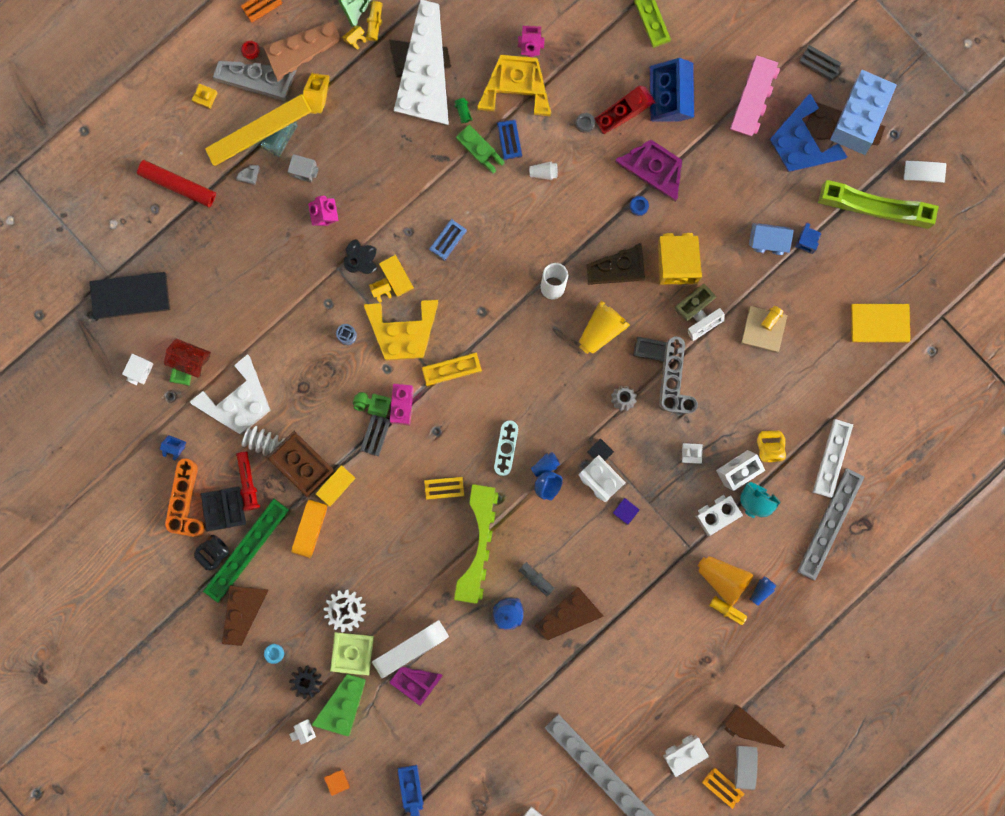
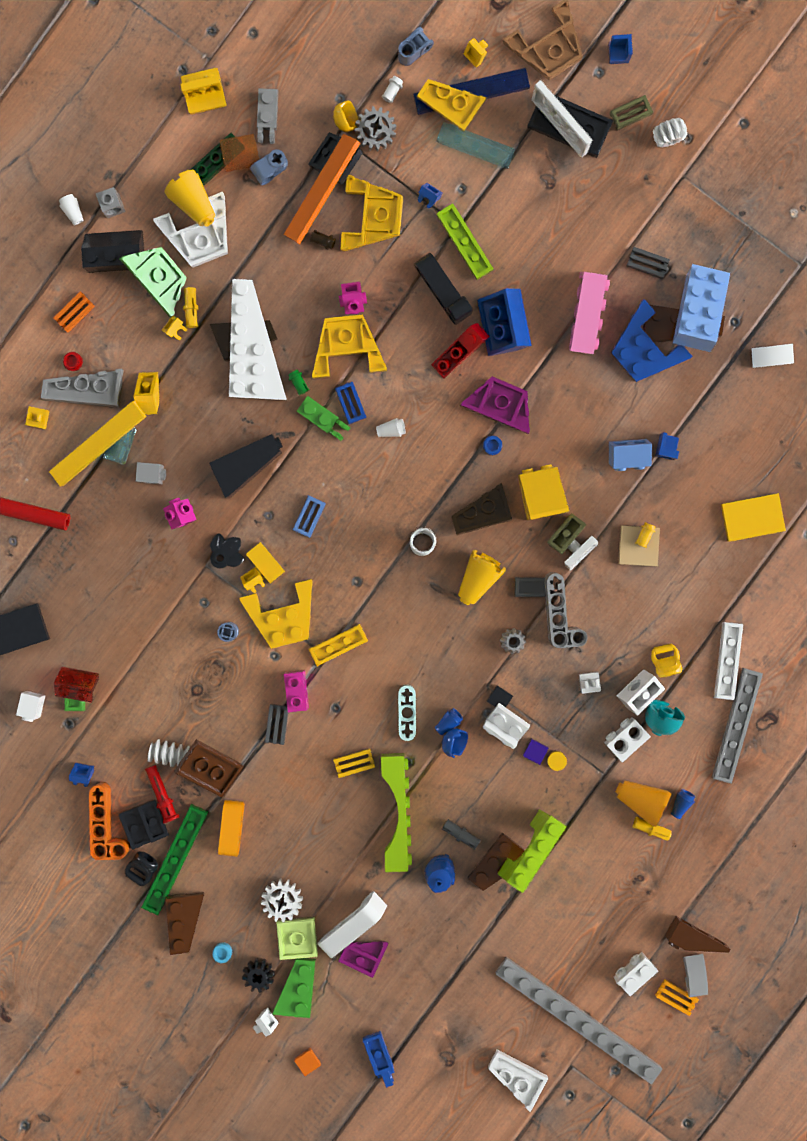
camera: 10 degrees left, 5 degrees up
white wing [190,354,271,435] -> none
light grey tile [236,165,260,185] -> none
nougat wing [263,21,341,82] -> none
yellow tile [316,465,356,507] -> none
bright green plate [353,392,392,418] -> none
flat silver tile [576,113,595,133] -> none
lime arch [818,180,939,229] -> none
none -> black slope [209,434,283,499]
none -> black beam [414,253,473,325]
none -> lime arch [497,809,567,893]
none -> yellow tile [547,751,567,771]

